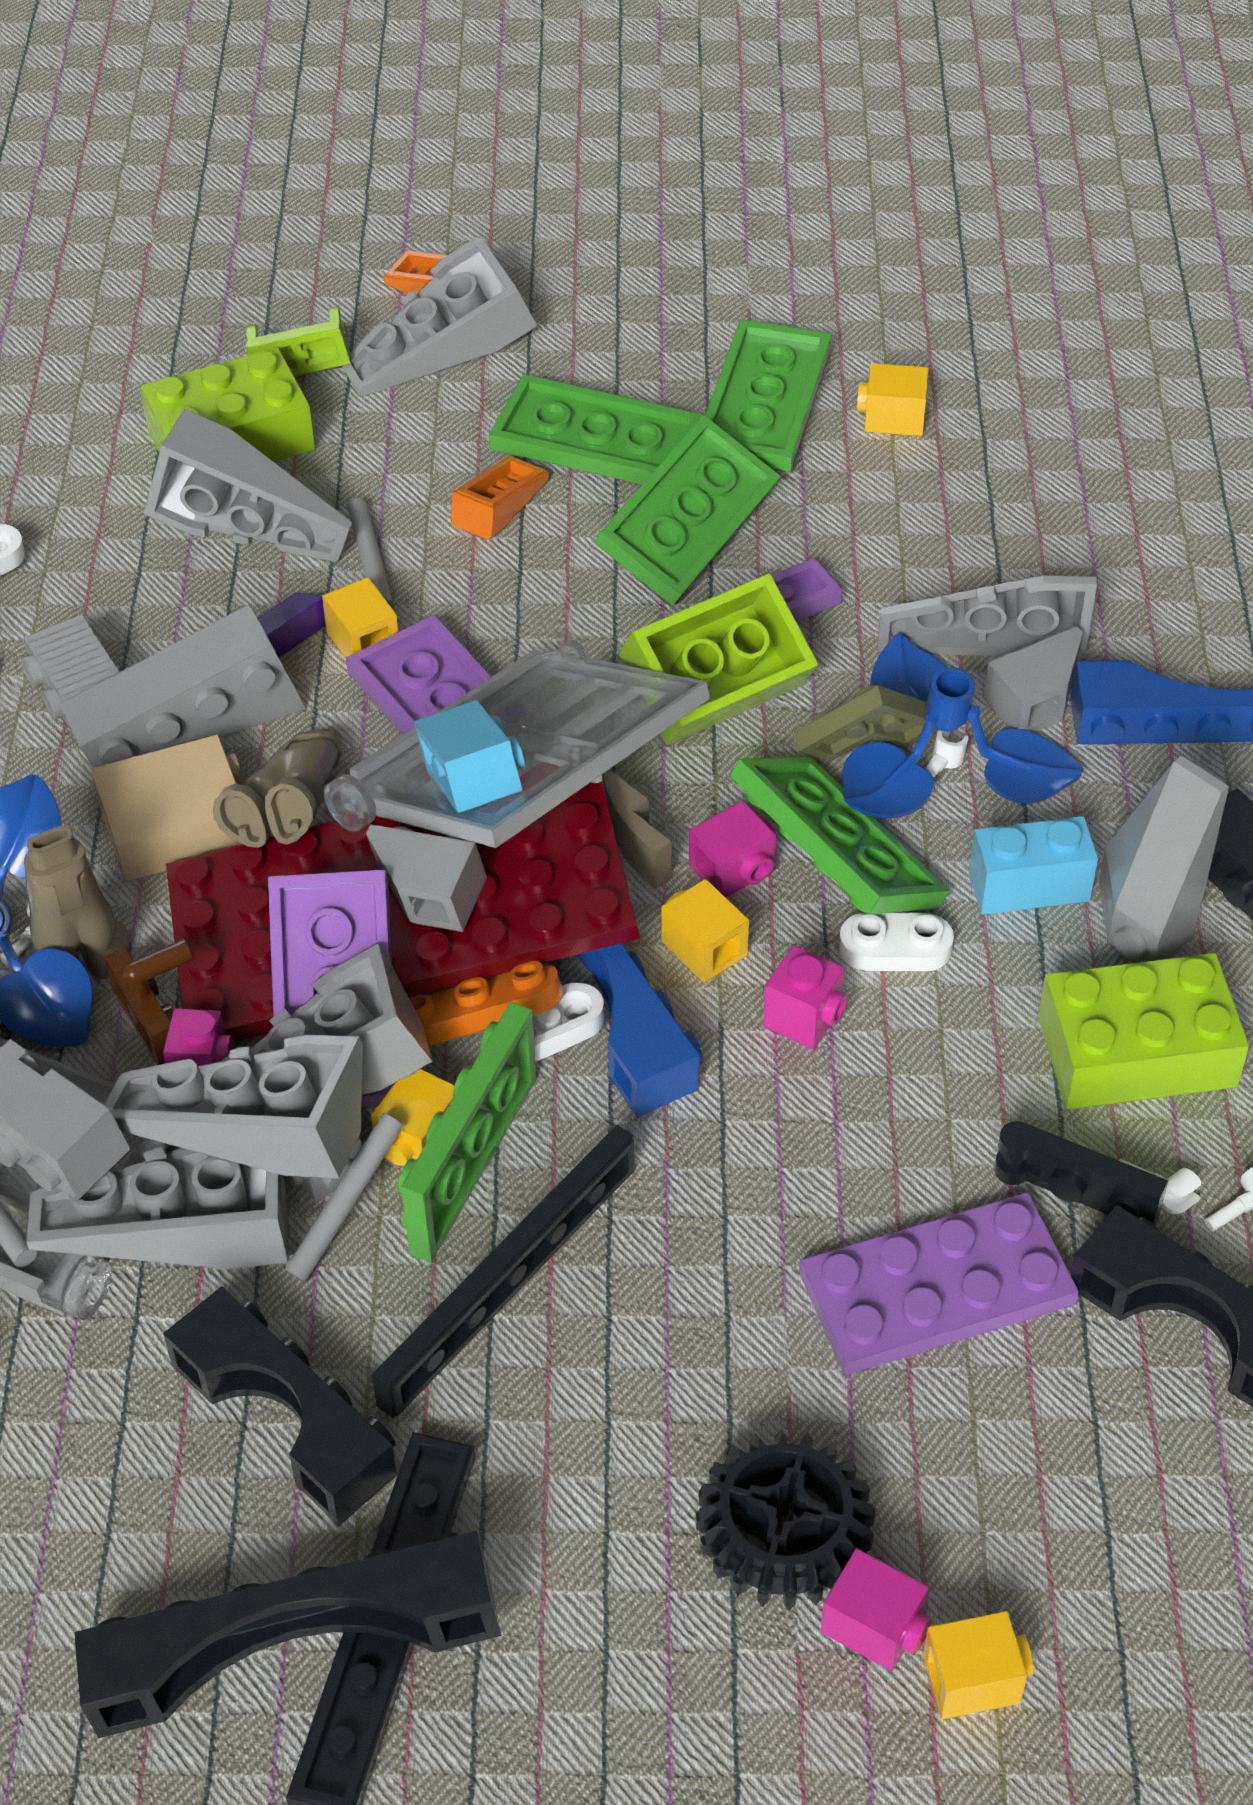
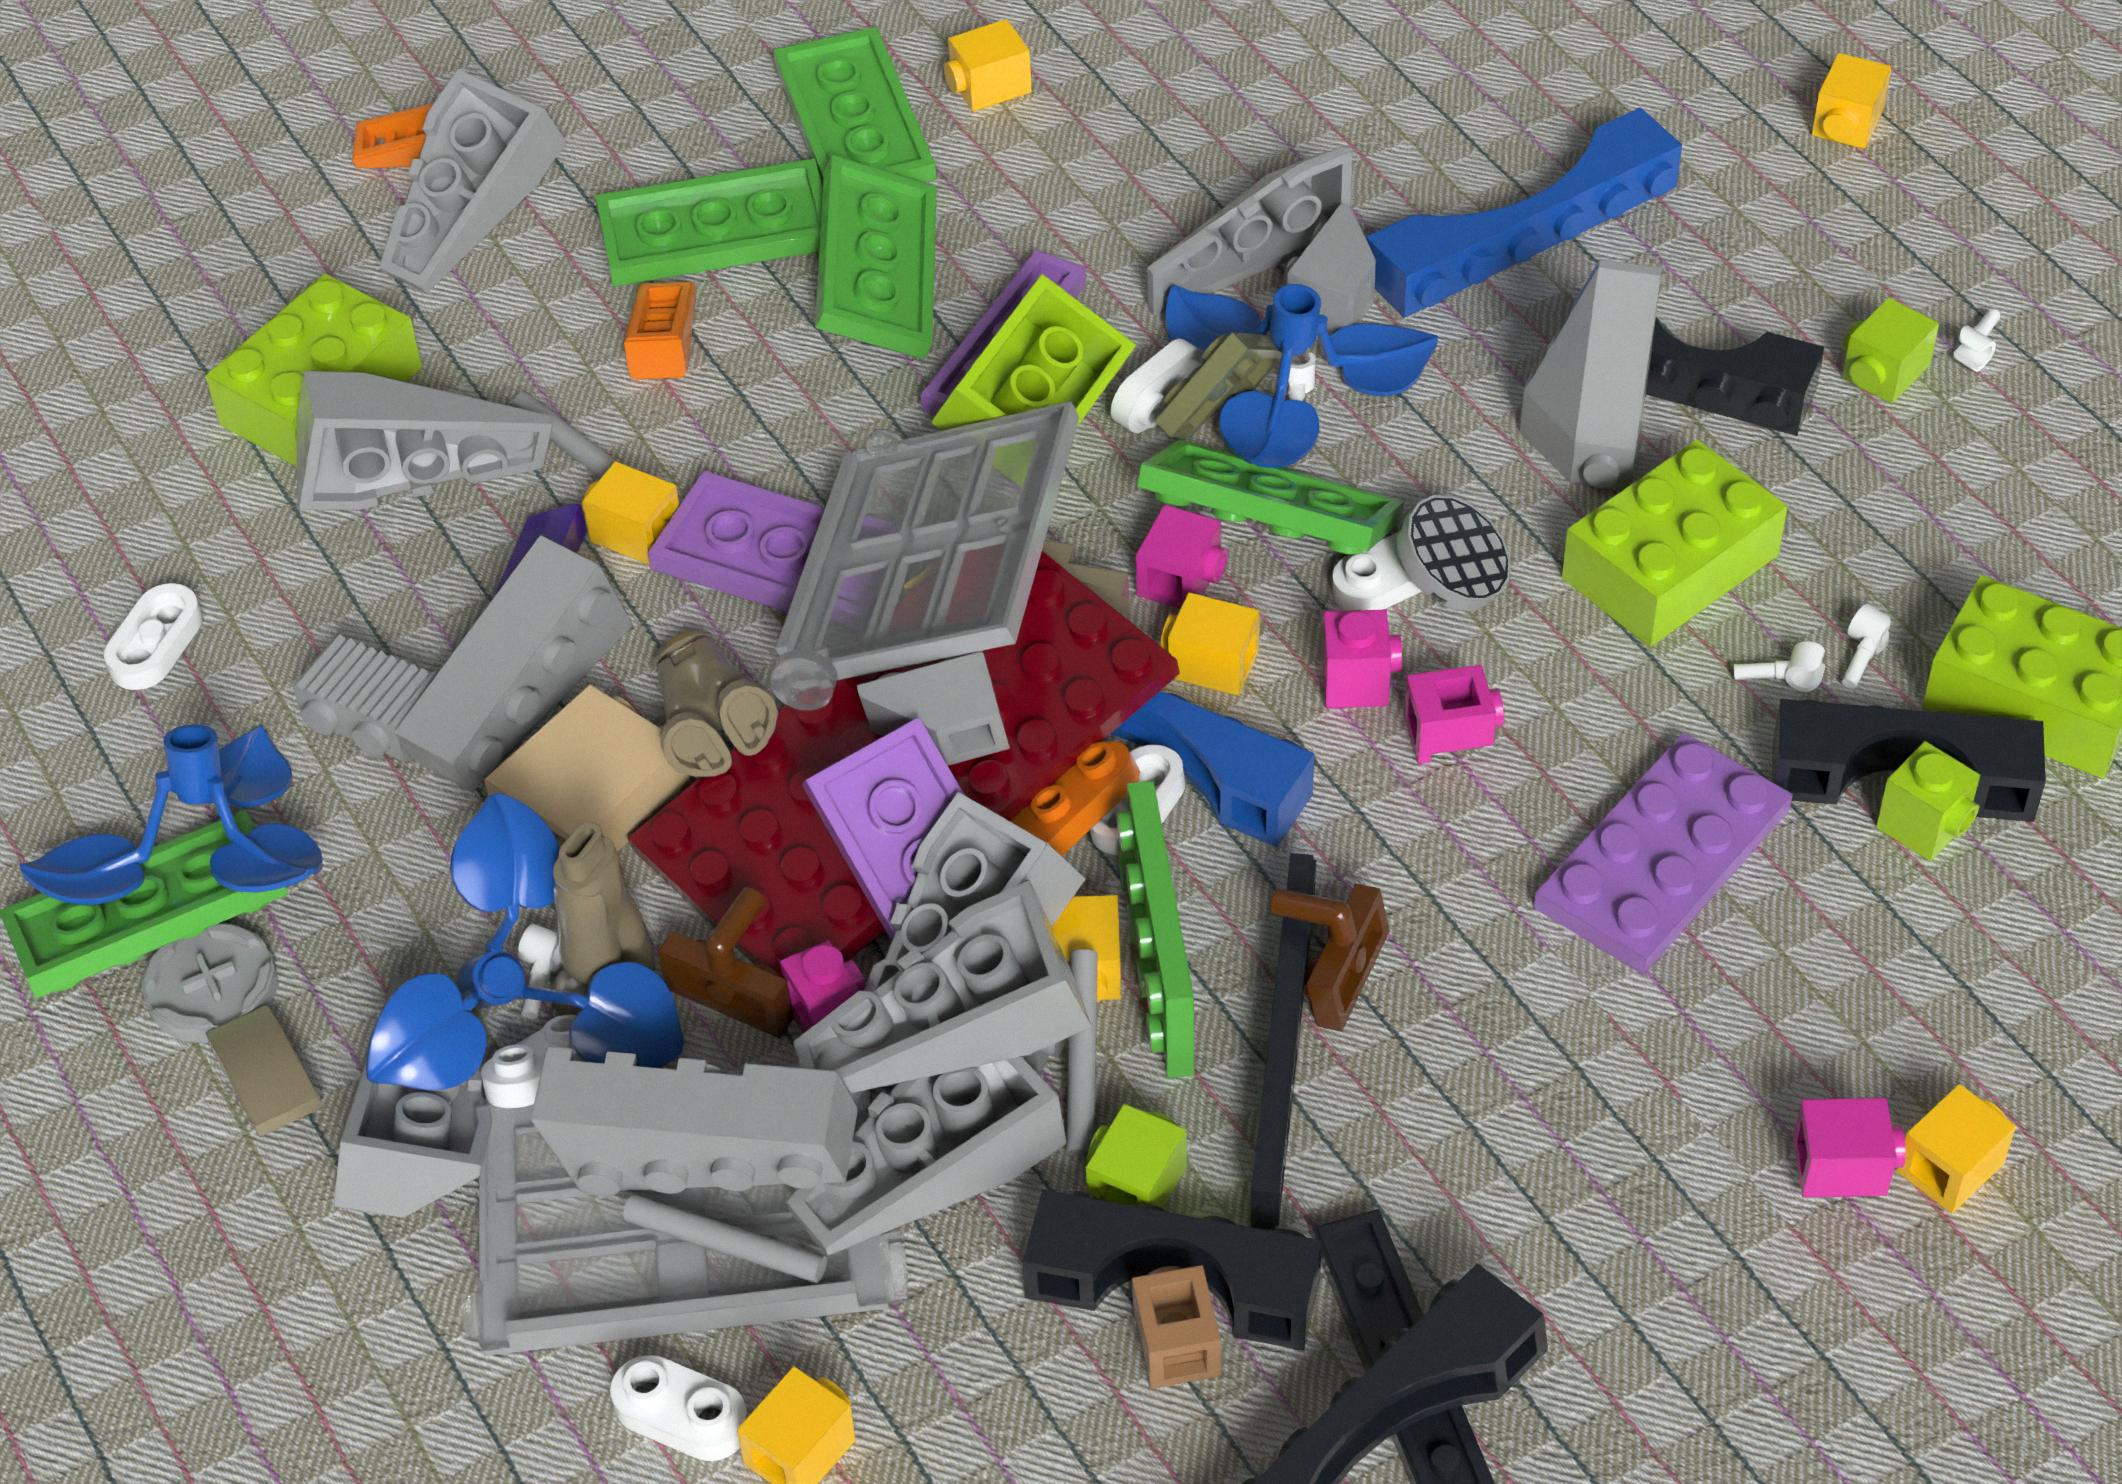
camera: 30 degrees left, 0 degrees up
lime hinge [246,306,351,376] -> none
medium azure brick [414,700,525,813] -> none
black gear [696,1429,876,1611] -> none
medium azure brick [969,816,1098,915] -> none
black plate [994,1121,1169,1225] -> none
none -> lime brick [1086,1104,1187,1209]
none -> white plate [1111,339,1205,433]
none -> medium nougat brick [1132,1265,1221,1389]
none -> reddish brown plate [1271,883,1390,1032]
none -> tile [1396,495,1511,611]
none -> dark pink brick [1404,664,1504,764]
none -> lime brick [1876,741,1980,862]

